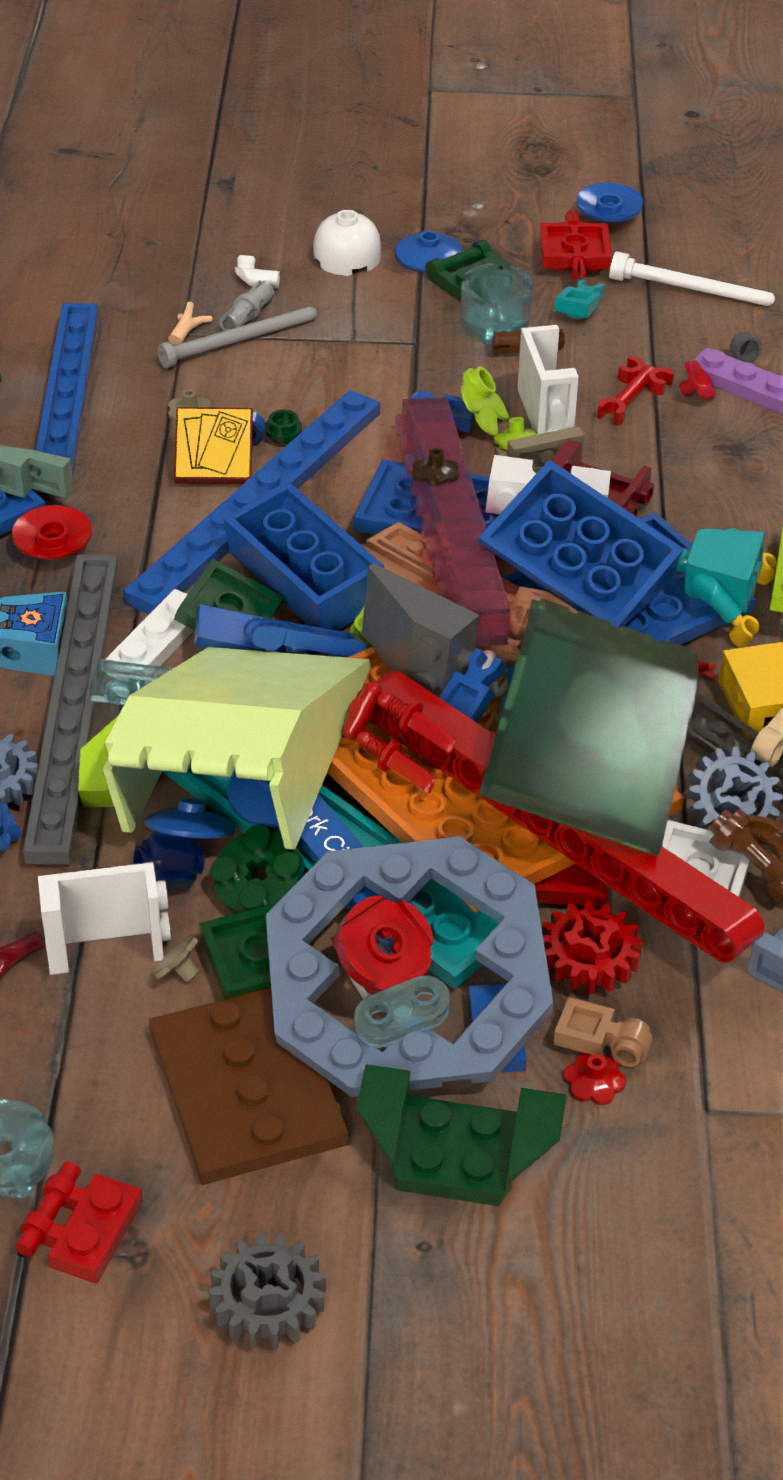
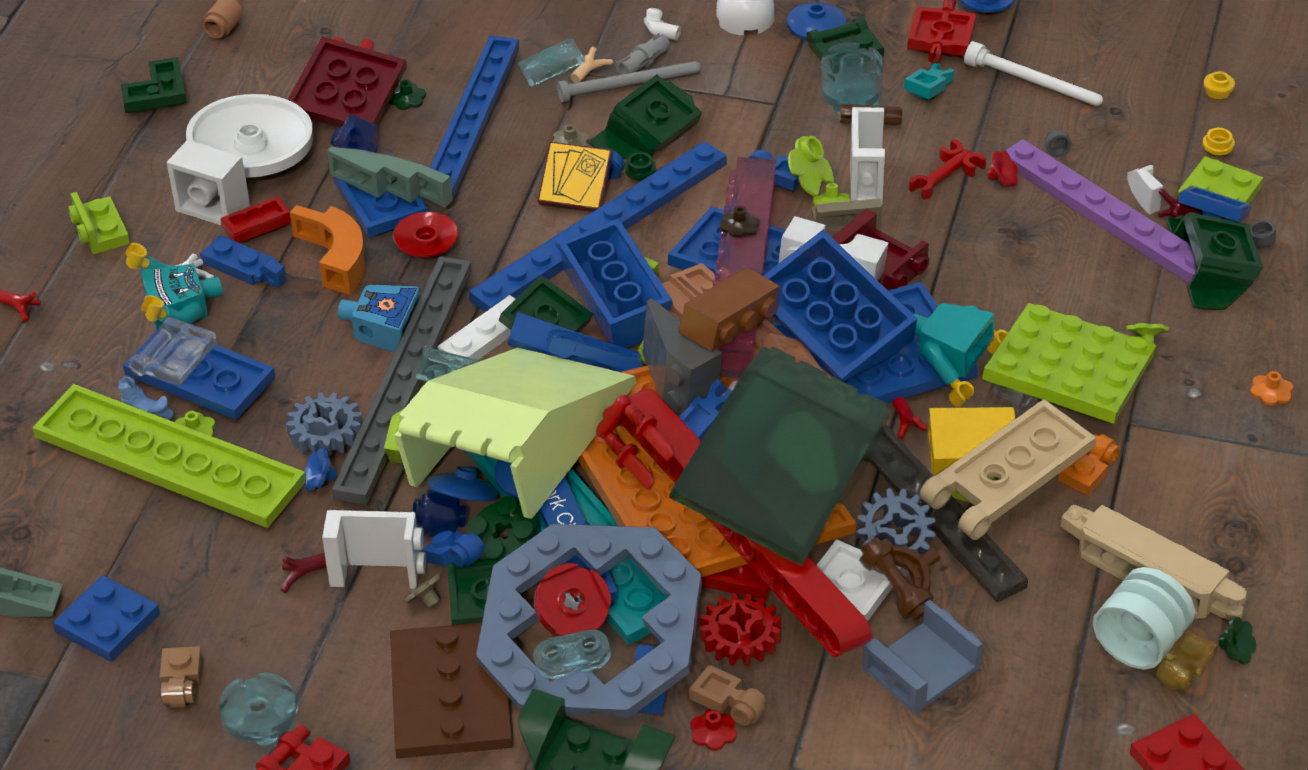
camera: 15 degrees right, 0 degrees up
none -> blue plate [421,531,485,567]
none -> clear light blue plate [517,37,585,87]
none -> dark green piece [588,74,702,159]
none -> dark orange brick [679,267,780,352]

